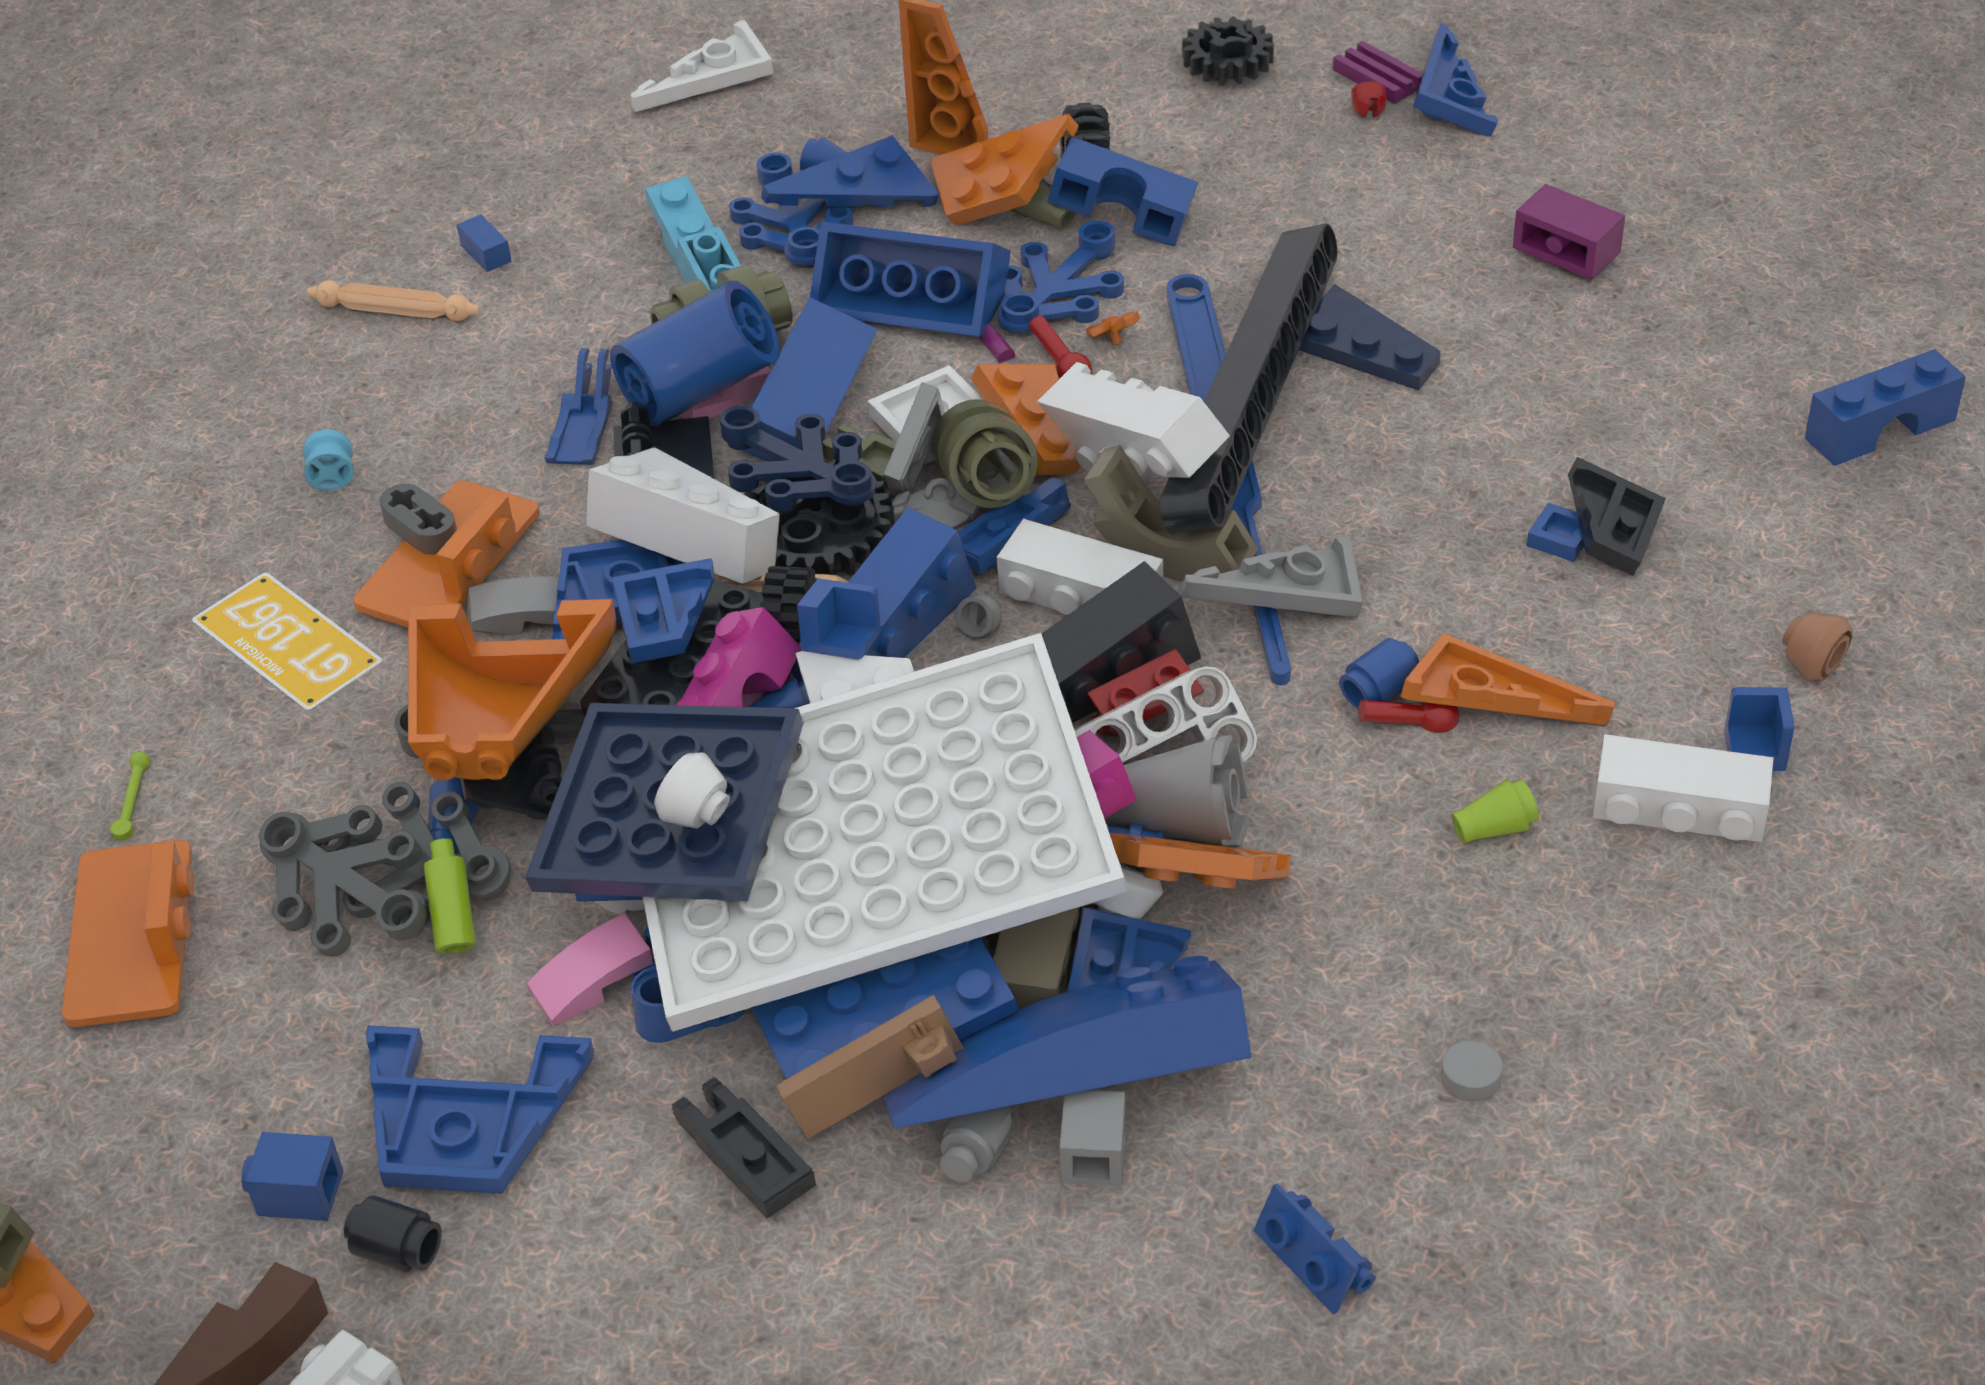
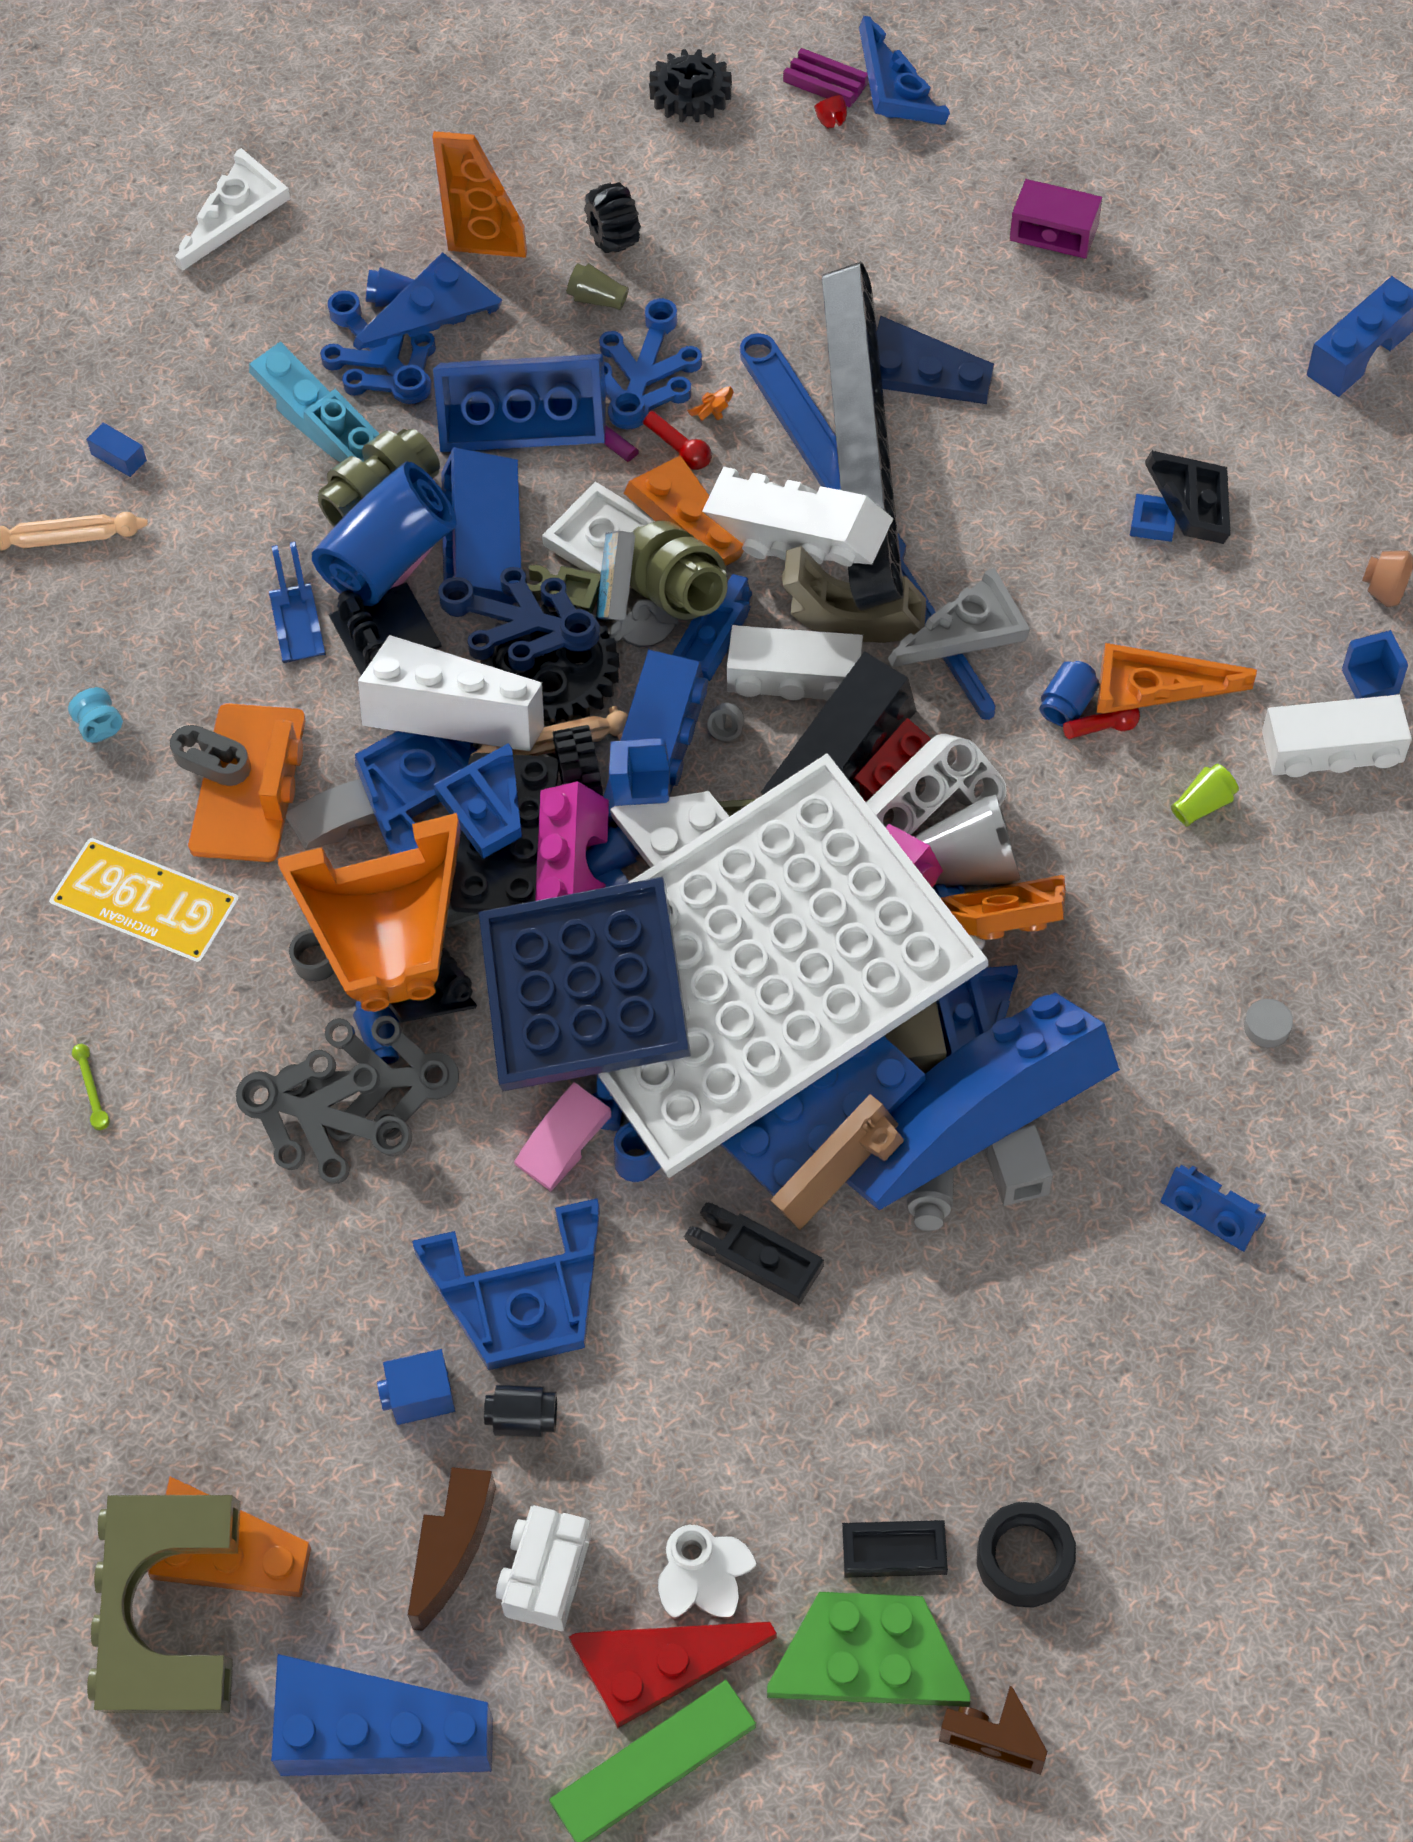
camera: 20 degrees left, 15 degrees up
orange bracket [62,840,194,1028] -> none
lime cylinder [424,839,477,955] -> none
white cone [654,752,730,828] -> none
orange wing [930,114,1078,225] -> none
blue arch [1048,137,1198,246] -> none

